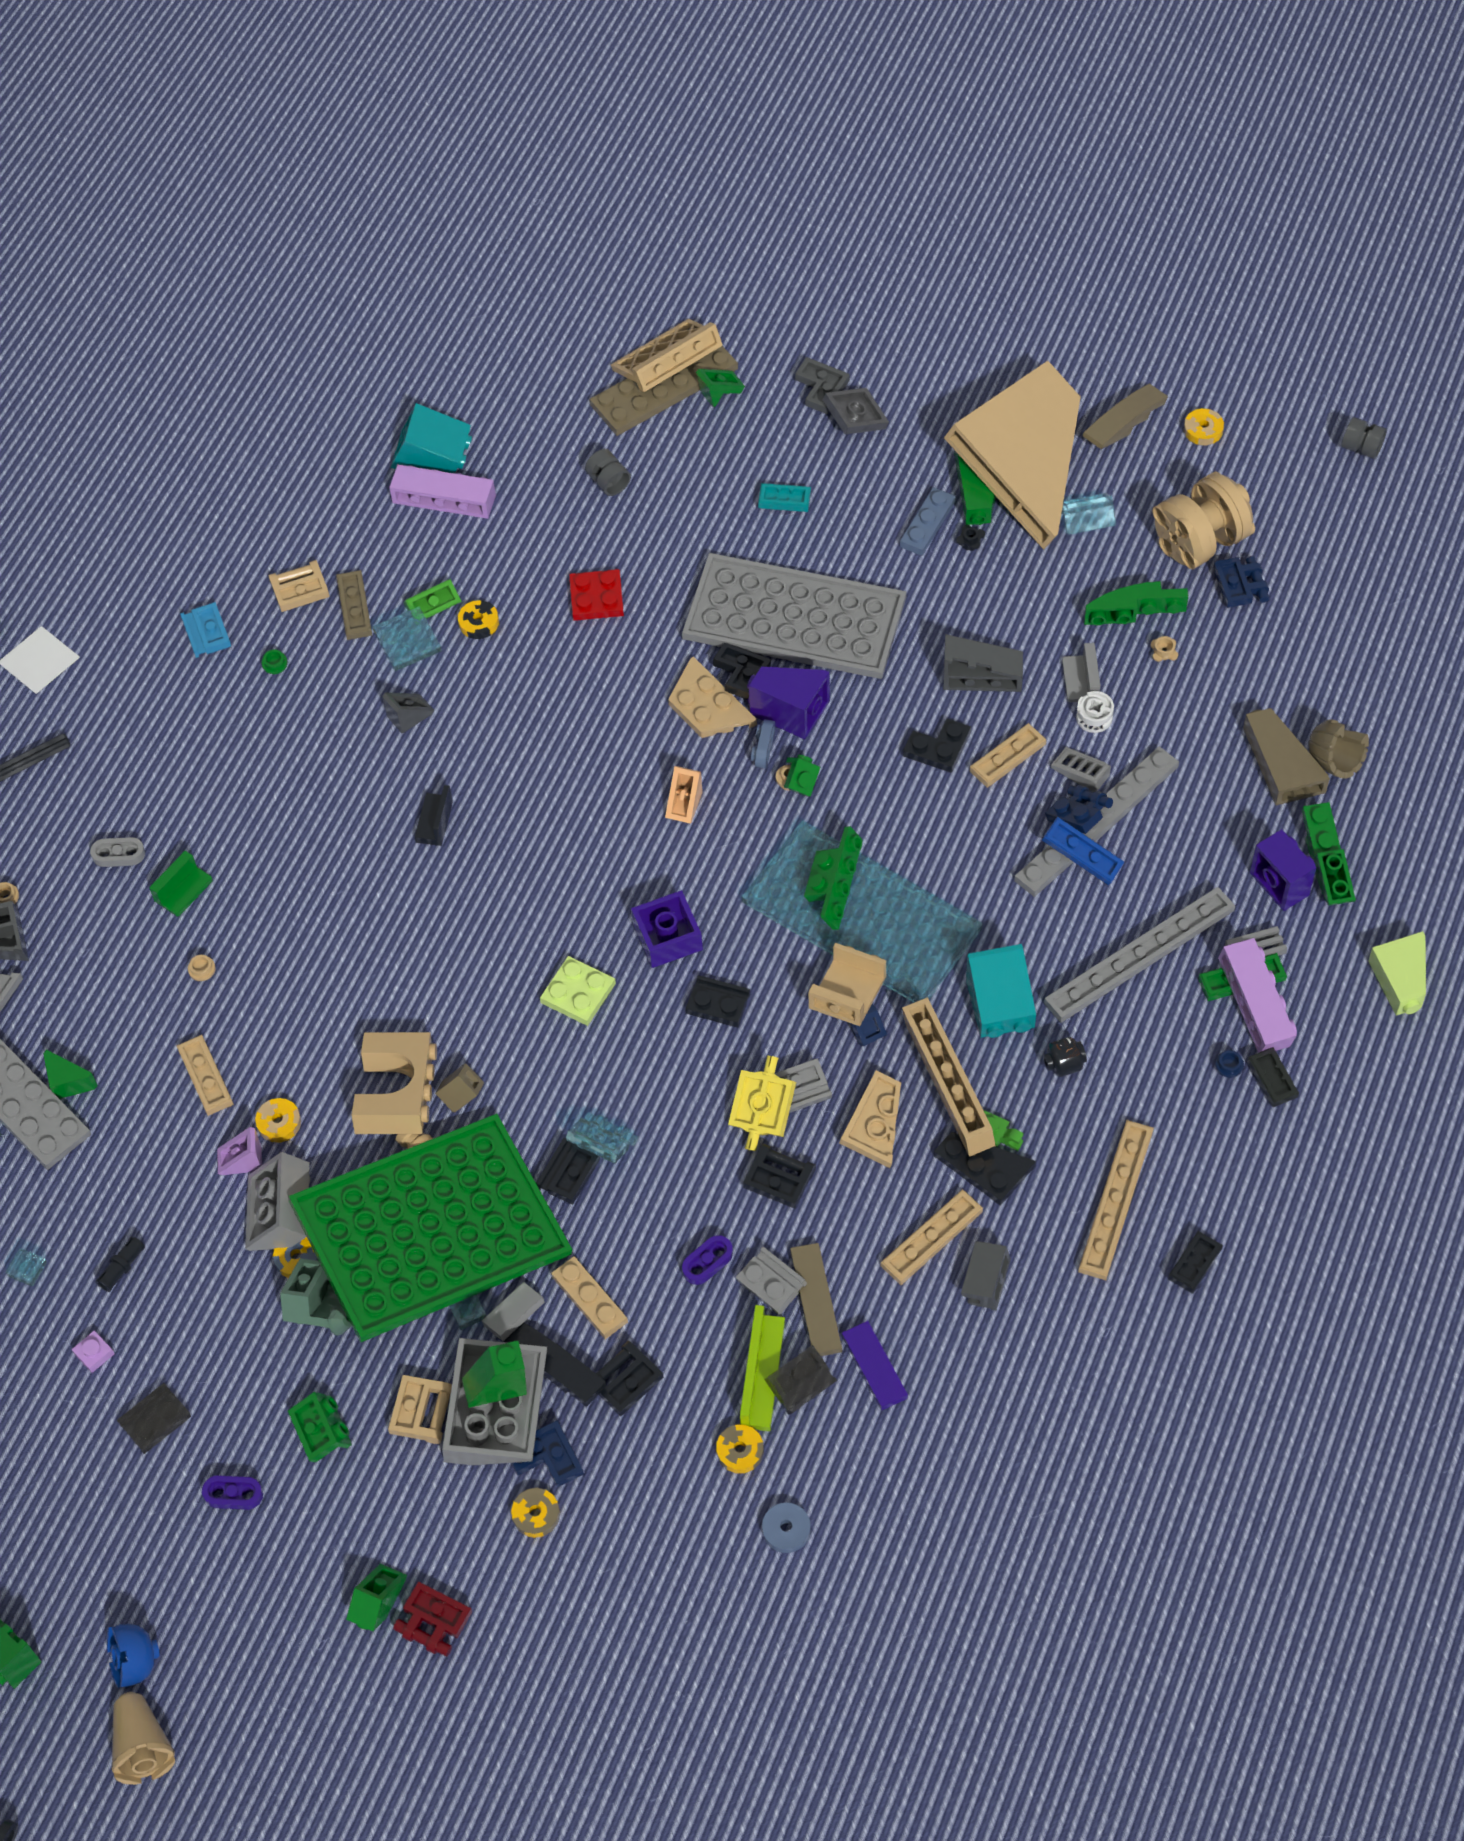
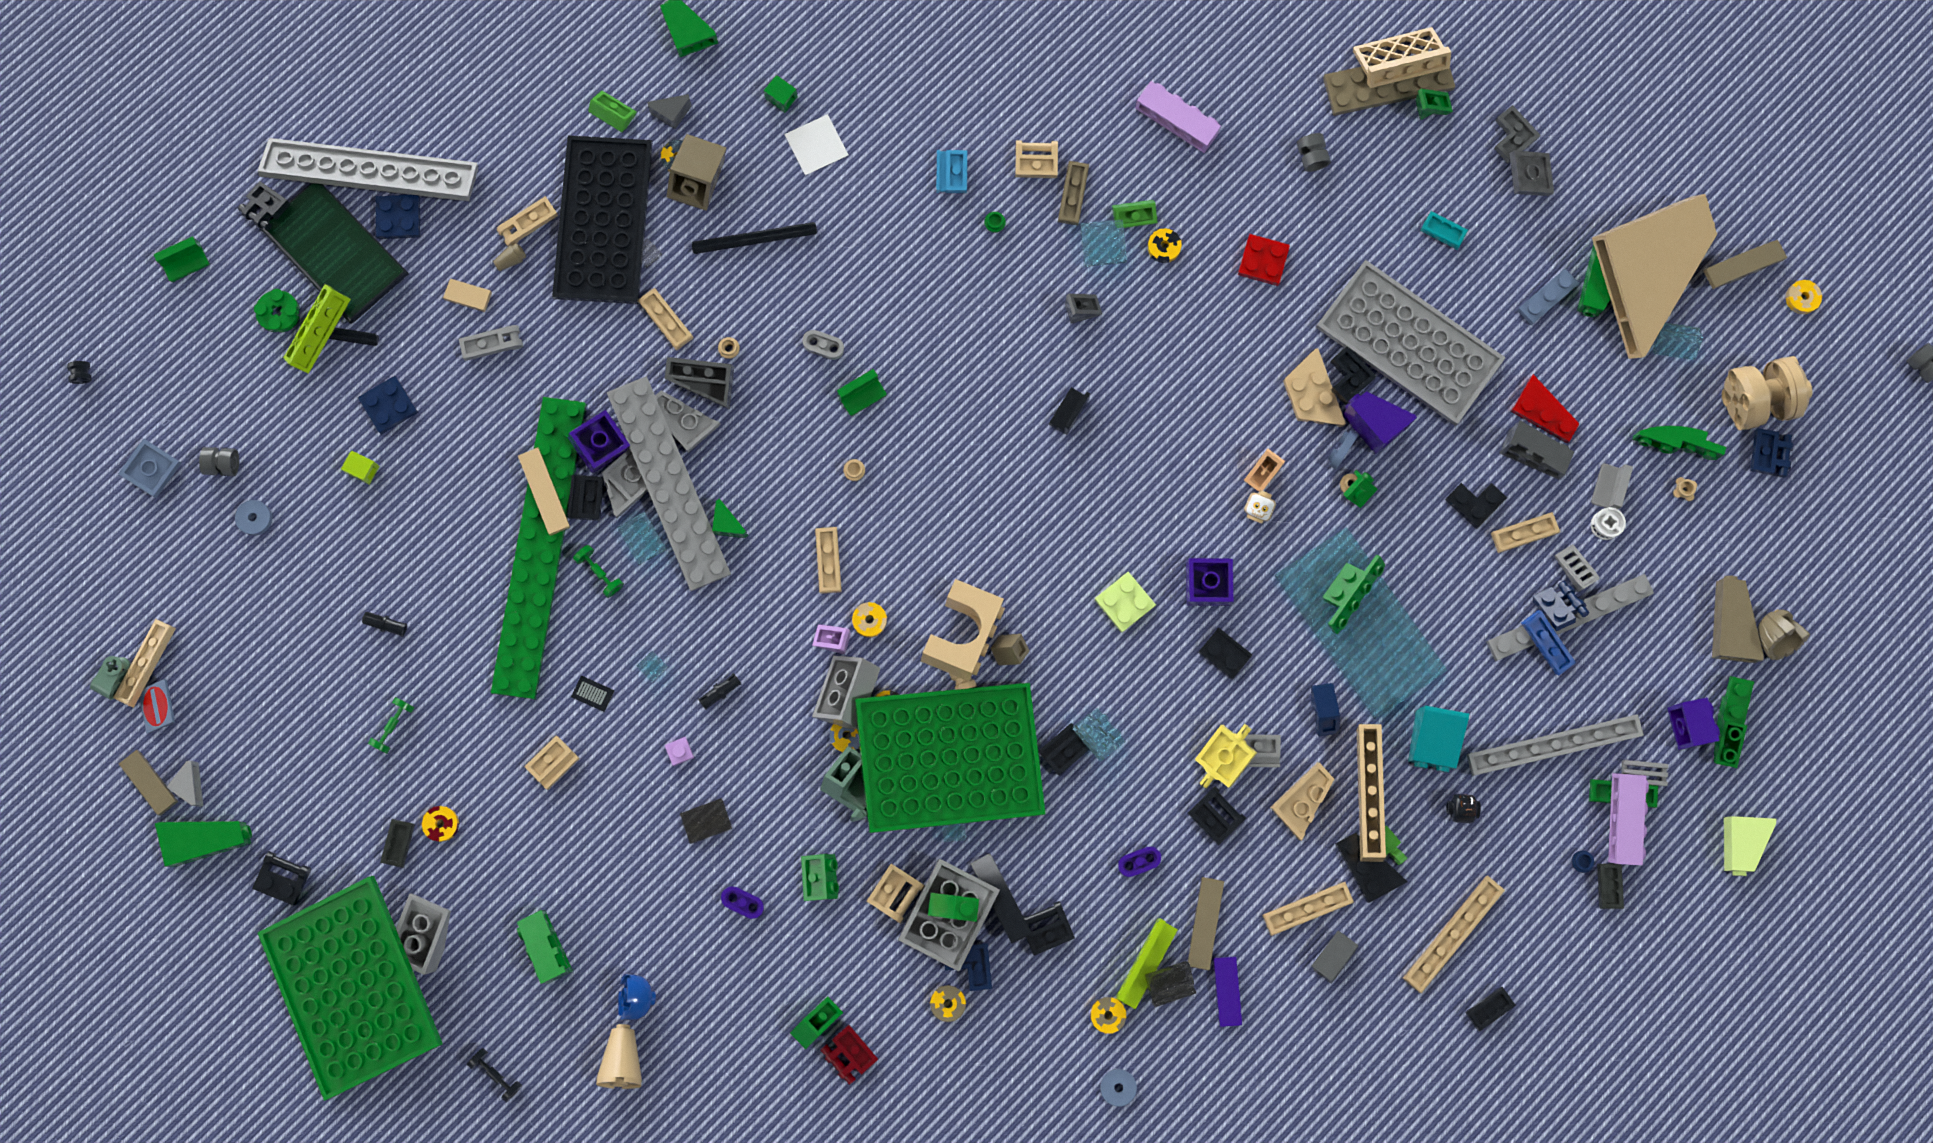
camera: 15 degrees right, 20 degrees up
teal slope [390,403,472,474] -> none
light grey tile [482,1282,545,1341] -> none
tan plate [551,1256,628,1339] -> none
light grey plate [735,1247,807,1315] -> none
tan panel [808,943,886,1026] -> none
black plate [956,525,985,551] -> none
none -> head [1244,490,1276,523]
none -> red wing [1511,374,1579,443]

